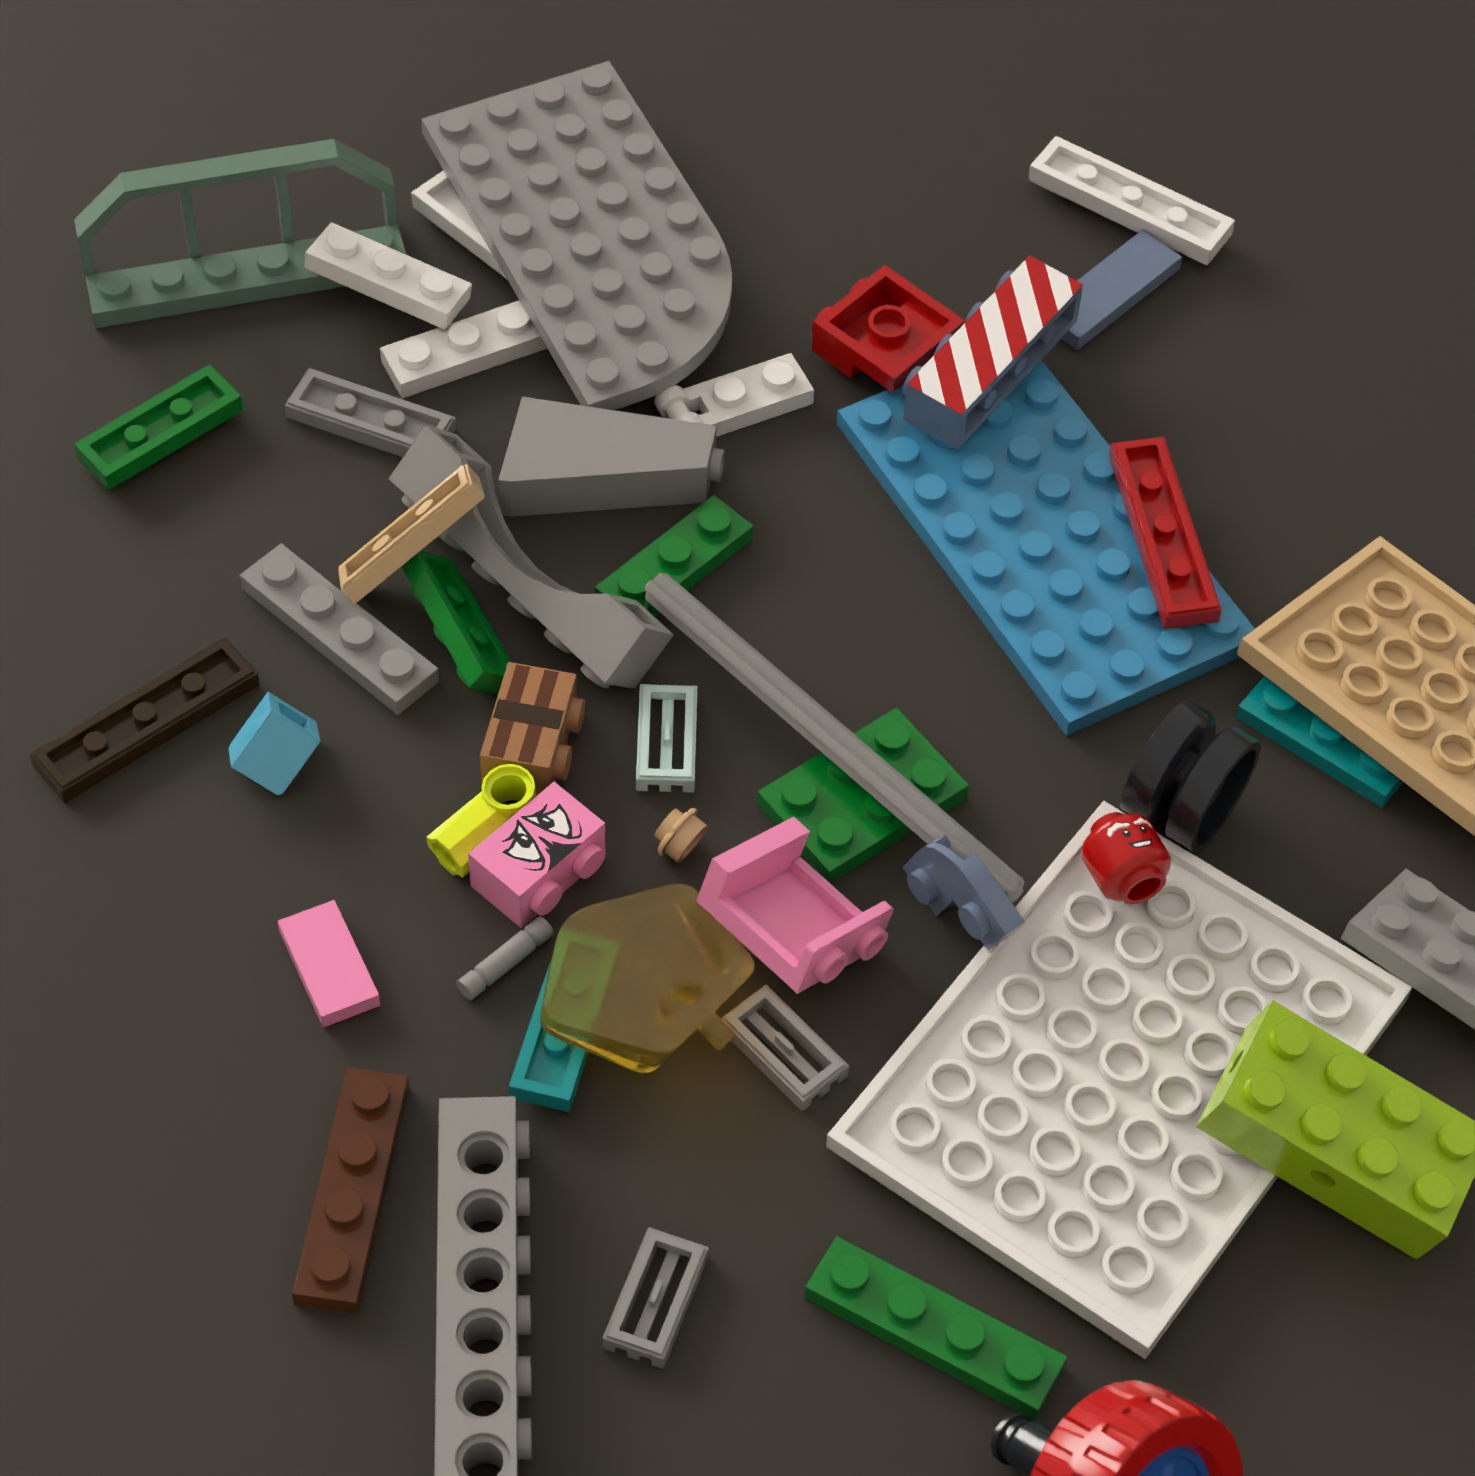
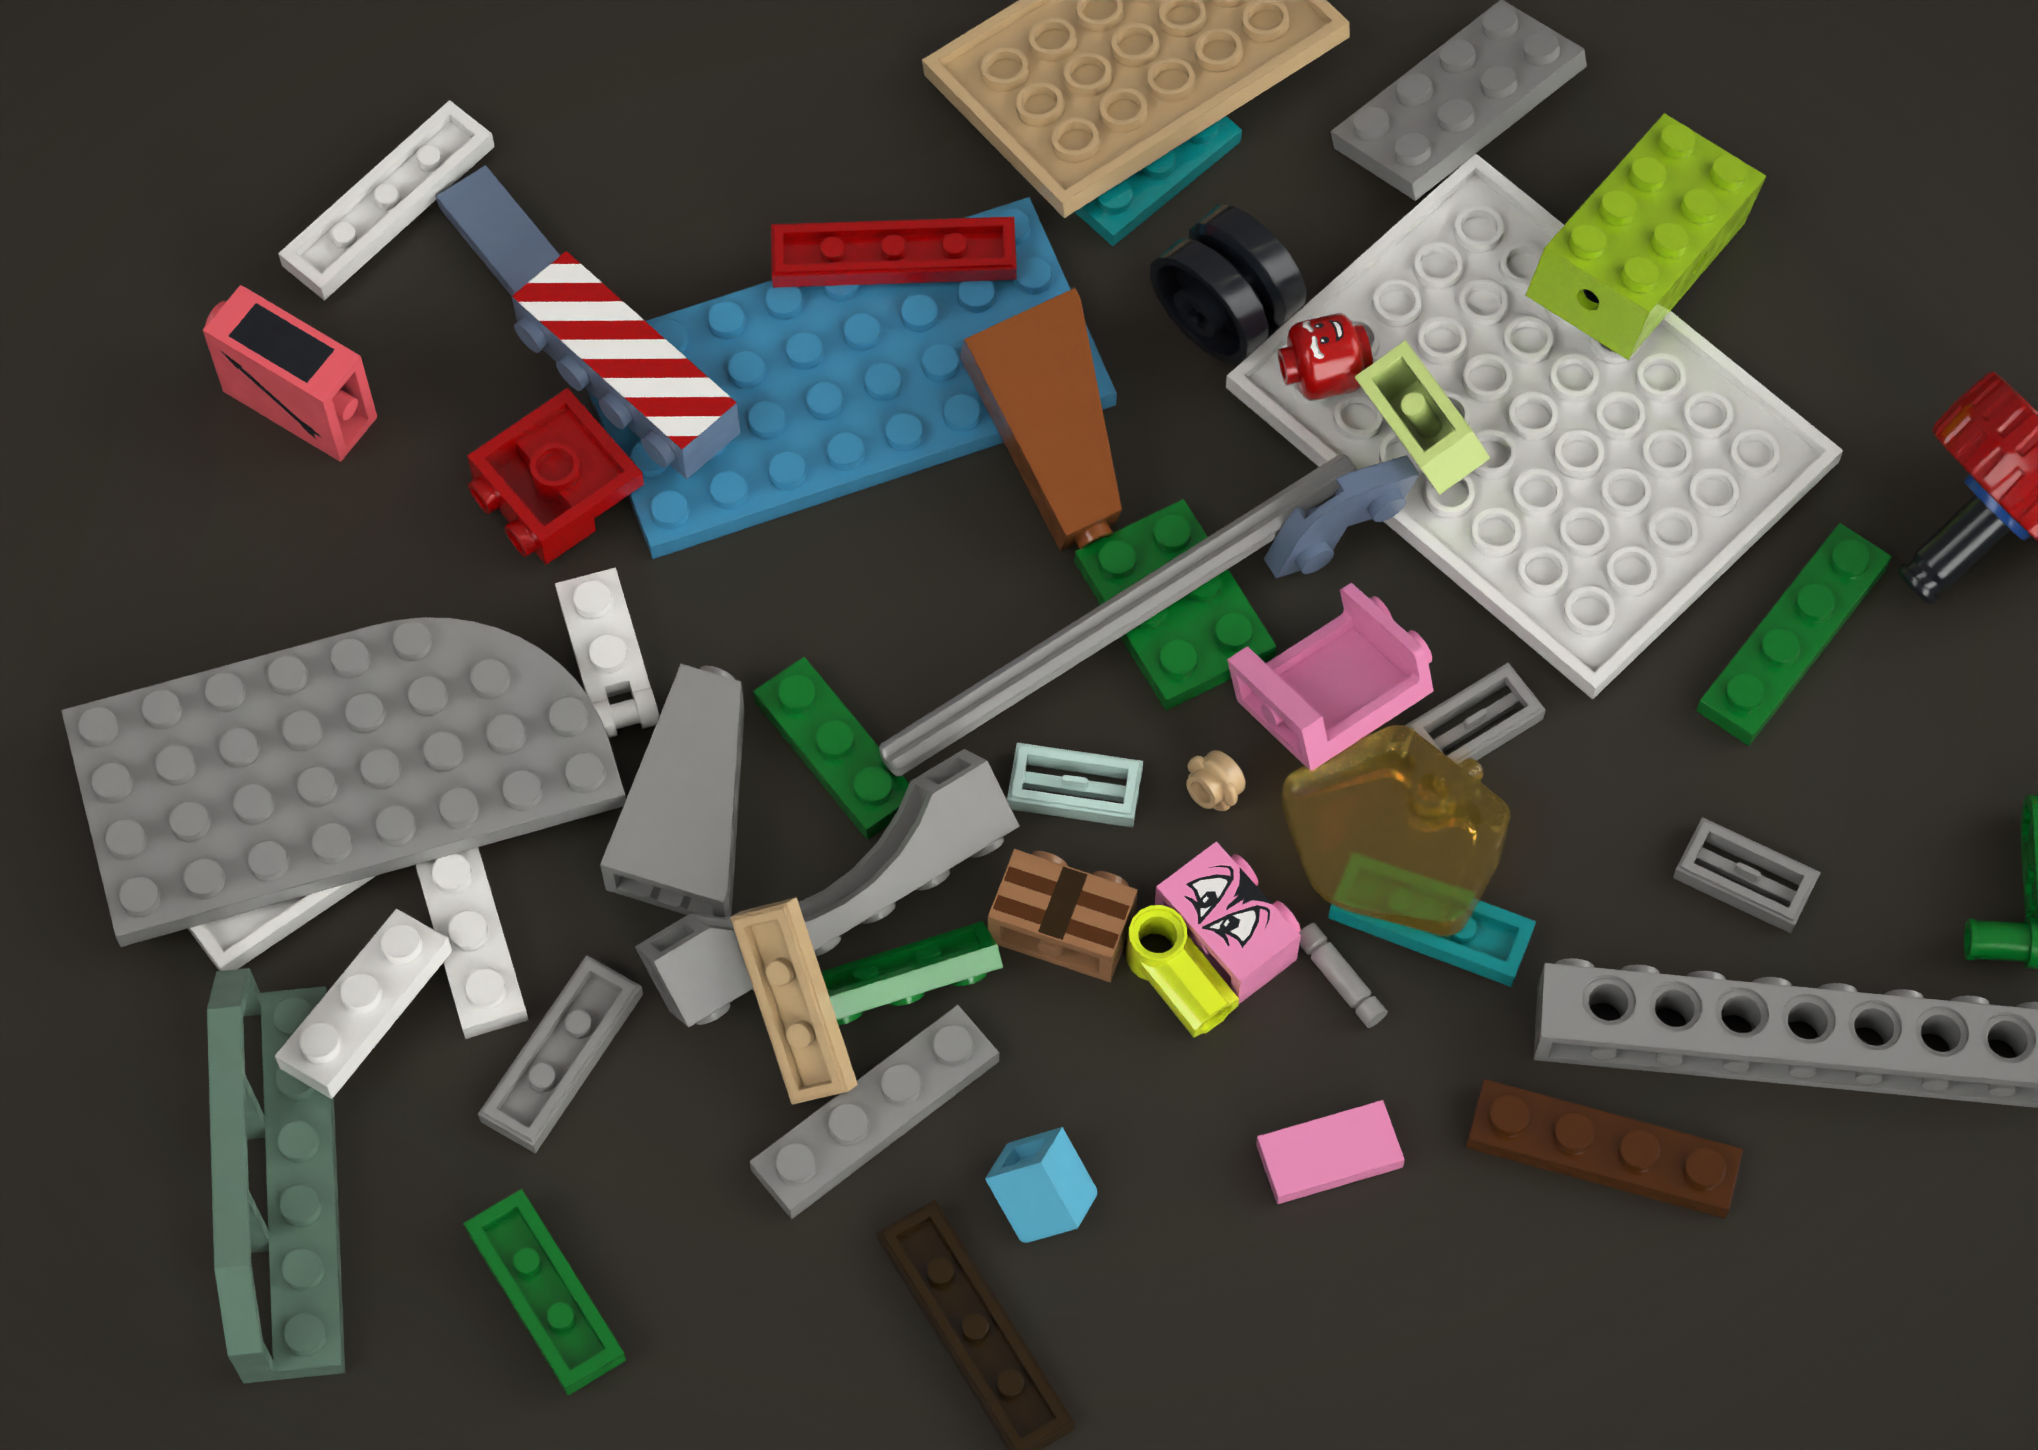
camera: 80 degrees left, 10 degrees up
none -> coral brick [203,285,377,462]
none -> dark orange slope [960,288,1122,551]
none -> yellowish green brick [1355,340,1490,495]

